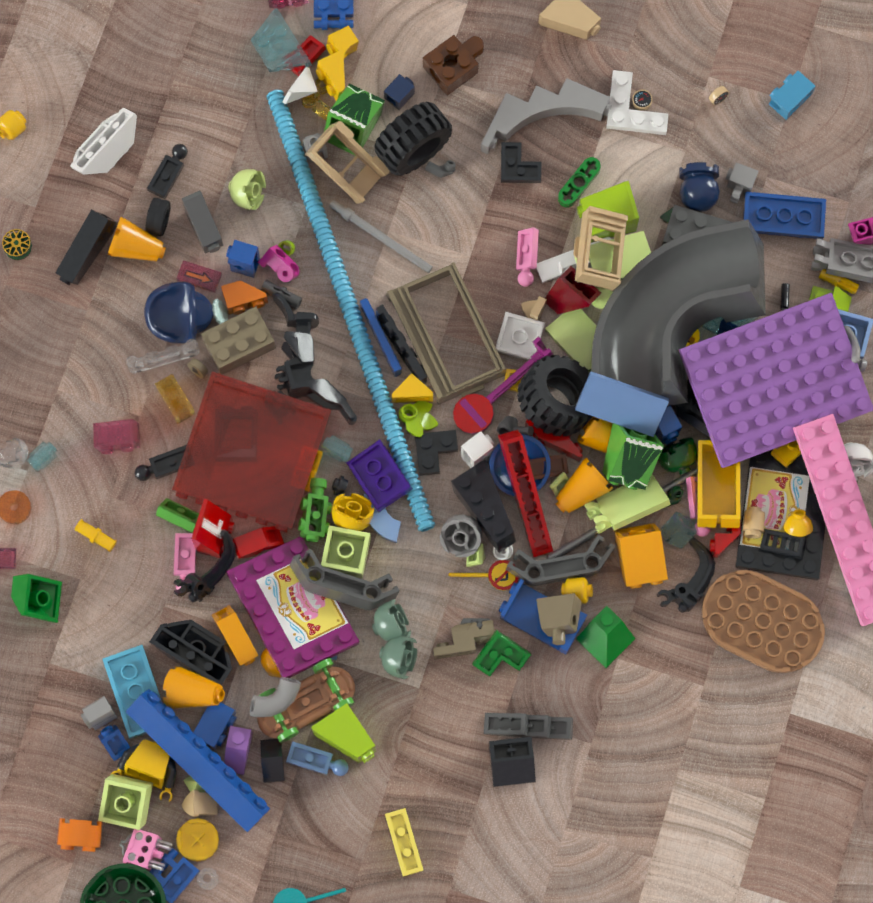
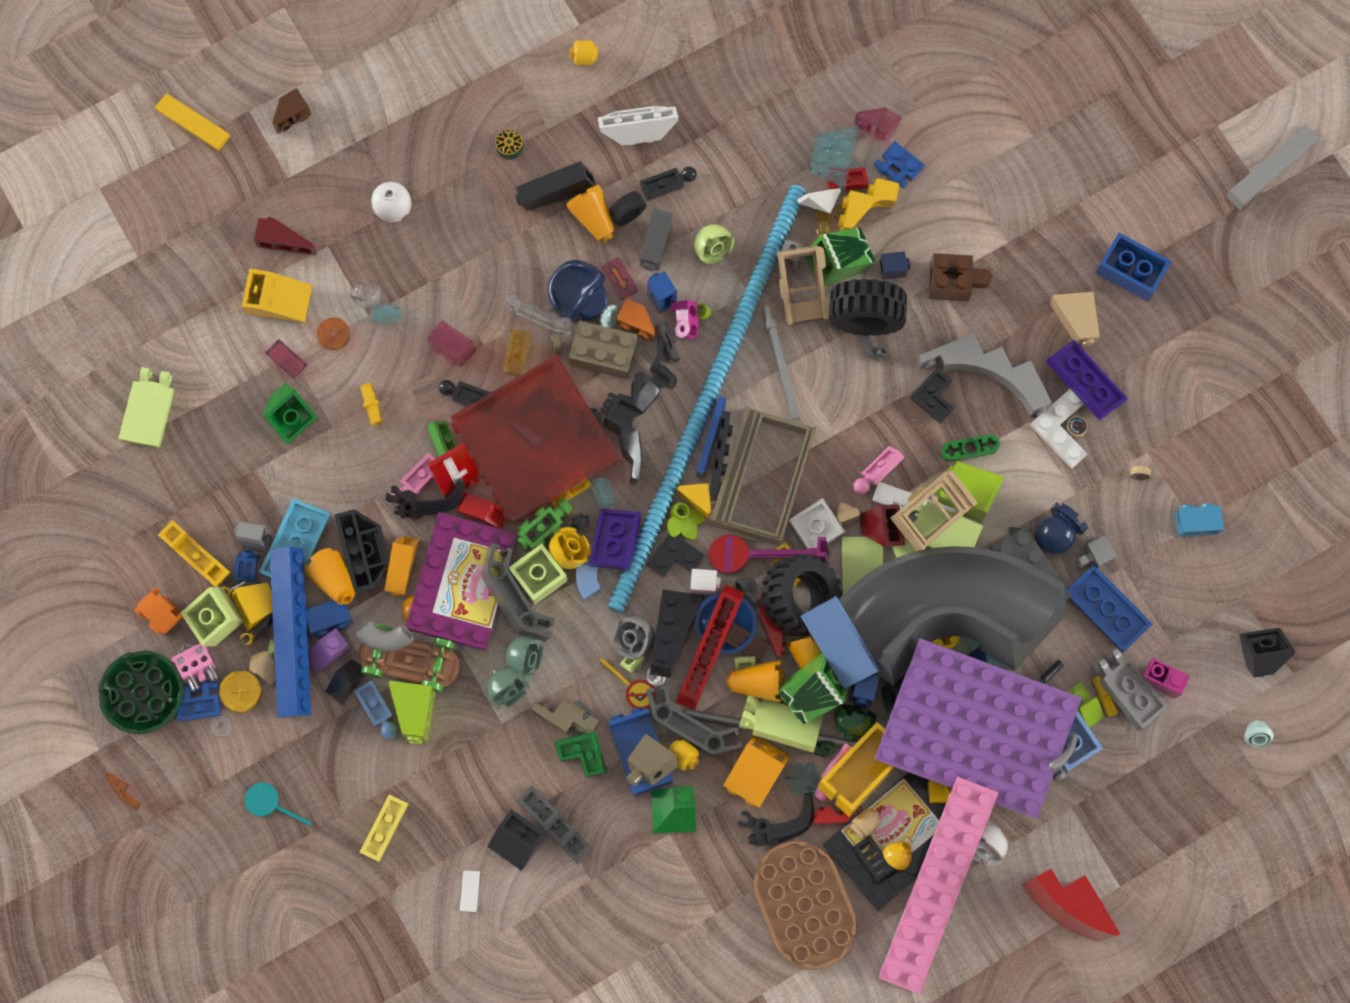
camera: 40 degrees right, 0 degrees up
none -> yellow slope [158,520,230,587]
none -> white sticker [460,870,480,912]
none -> dark purple tile [1046,340,1128,421]

